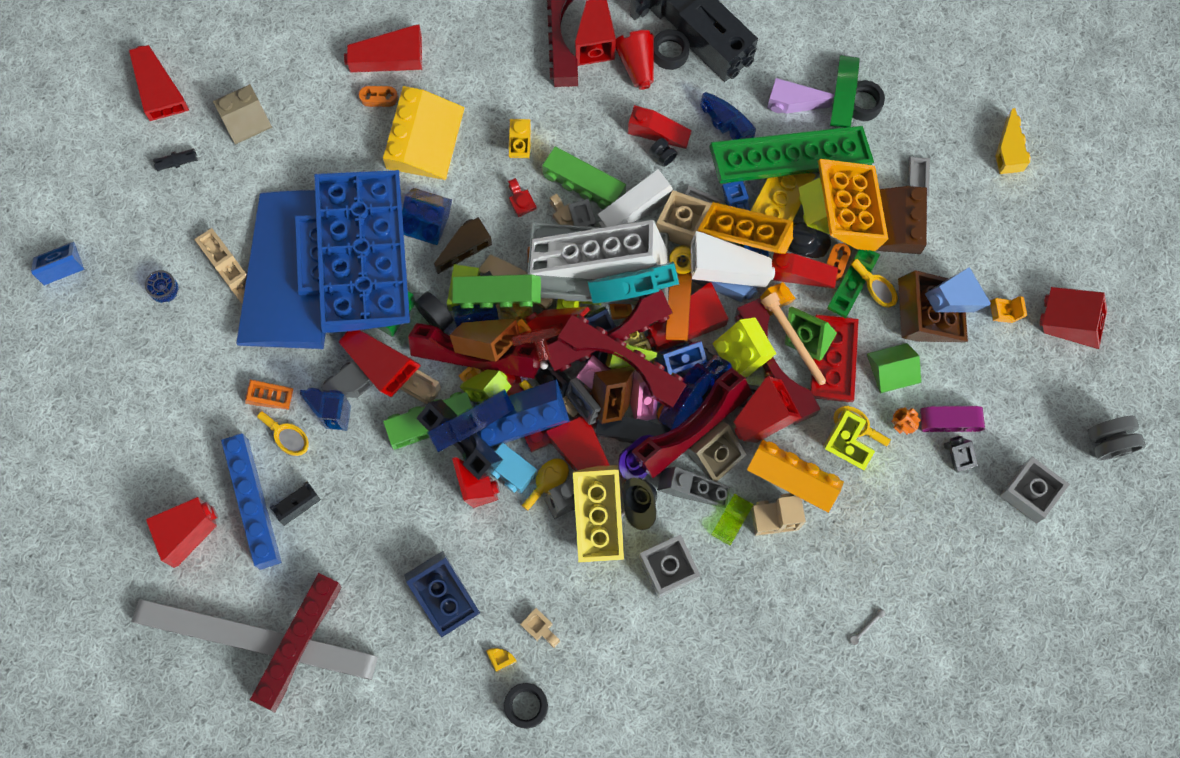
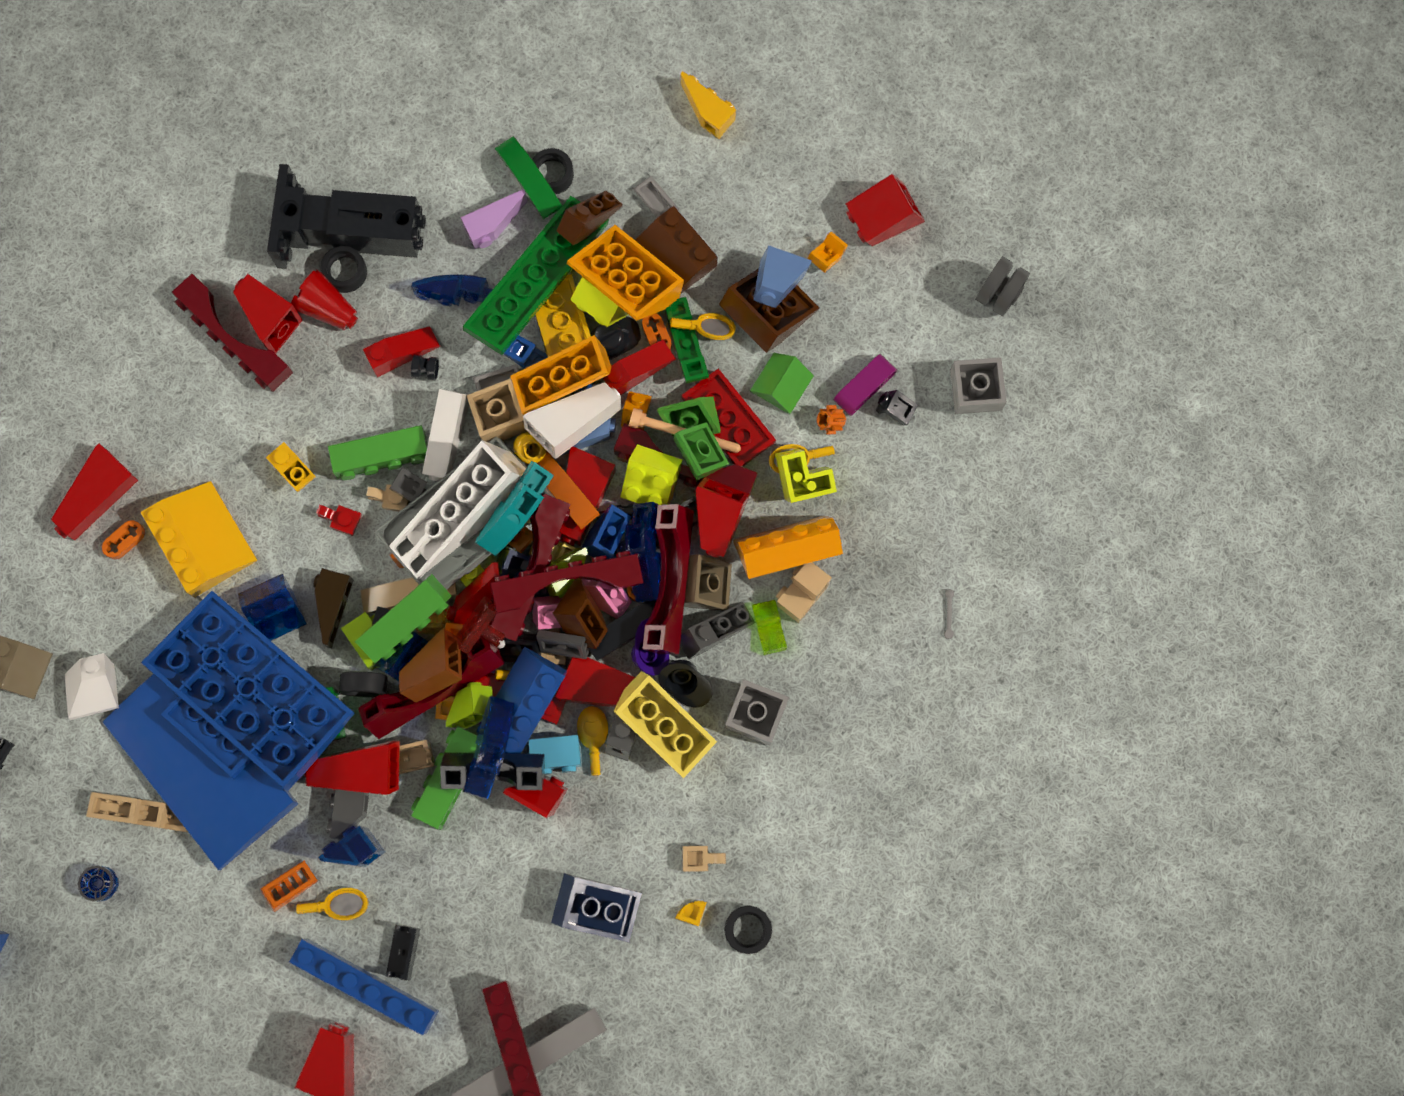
camera: 45 degrees left, 5 degrees up
none -> white slope [65,653,119,720]
none -> reddish brown slope [556,190,623,245]
none -> bright green slope [674,422,729,482]

